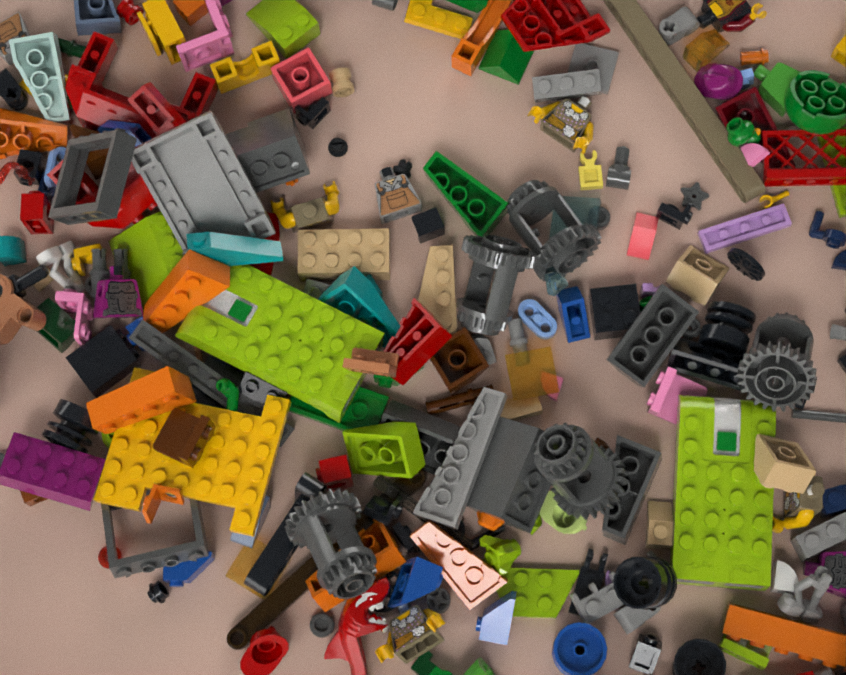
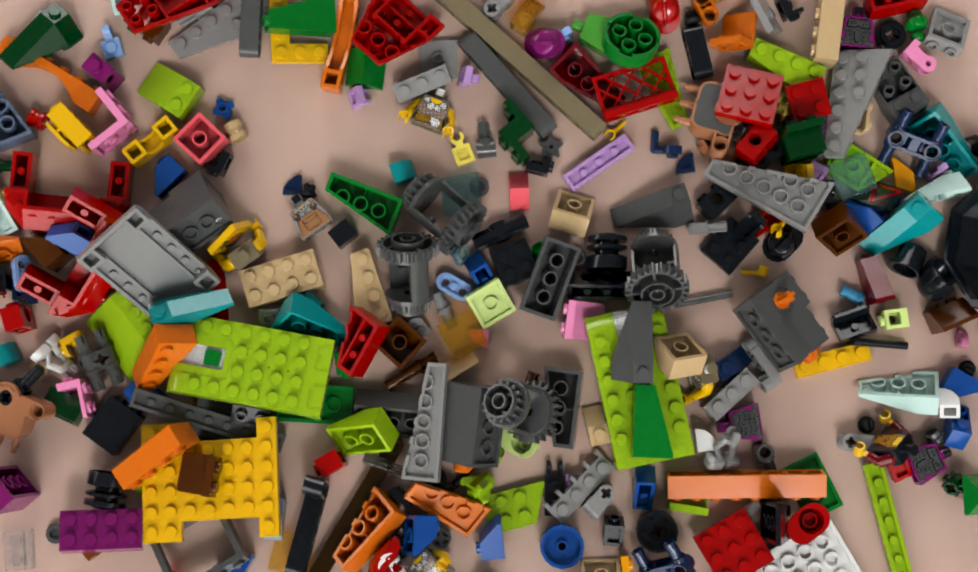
camera: 20 degrees left, 10 degrees up
dark grey window [48,128,137,225] -> none
torso [93,266,143,318] -> none
orange bracket [142,484,185,524] -> none
green arm [216,378,239,411] -> none
dark grey piece [285,489,377,599] -> none
black piece [328,138,348,157] -> none
nougat bracket [342,348,399,378] -> none
black bracket [363,495,403,526] -> none
black wheel [614,557,677,609] -> none
lavender tile [640,283,660,298] -> none
green animal [726,117,761,147] -> none
black wheel [727,248,765,281] -> none
orange pin [740,48,769,66] -> none
bright pink tile [741,143,770,167] -> none
none -> blue slope [155,154,189,200]
none -> yellow tile [207,220,253,255]
none -> blue plate [213,98,234,119]
none -> dark blue tile [283,175,303,195]
none -> lavender tile [348,85,371,110]
none -> teal brick [389,160,417,186]
none -> lavender tile [457,65,480,88]
none -> dark grey beam [458,31,557,139]
none -> yellowish green plate [464,277,516,329]
none -> black piece [472,212,530,251]
none -> dark green bracket [498,98,534,167]
none -> dark grey wedge [610,183,694,228]
none -> dark grey wedge [611,301,653,383]
none -> green slope [631,383,673,459]
none -> blue slope [632,465,656,510]

